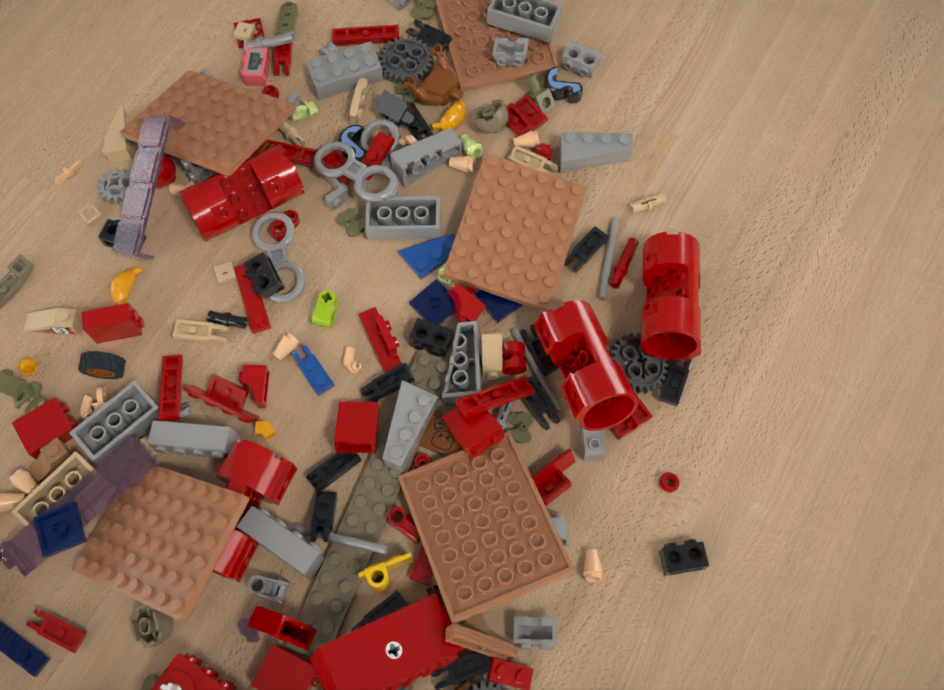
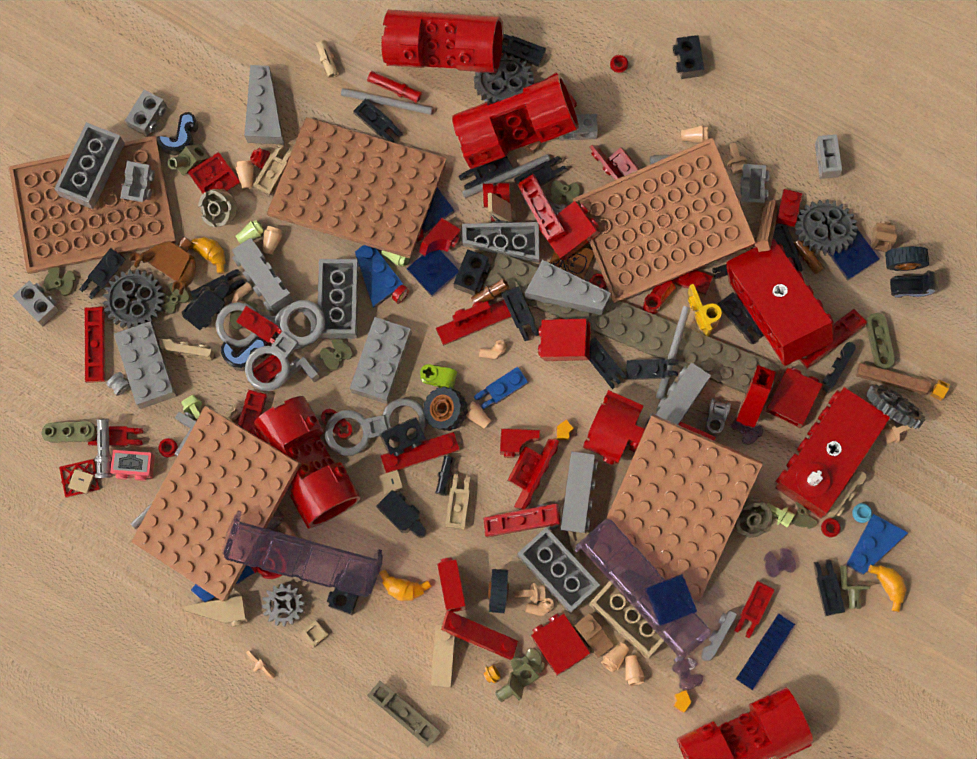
camera: 85 degrees left, 10 degrees up
none -> light grey brick [350,317,412,404]
none -> black hinge [376,489,427,538]
none -> red tile [392,285,409,304]
none -> black wheel [423,387,468,431]
none -> red plate [441,611,518,660]
none -> dark orange pin [471,278,510,303]
none -> light grey hinge [701,611,737,661]
none -> light nougat piece [727,142,747,174]
none -> piece [763,548,796,578]
none -> yellowish green piece [767,503,795,528]

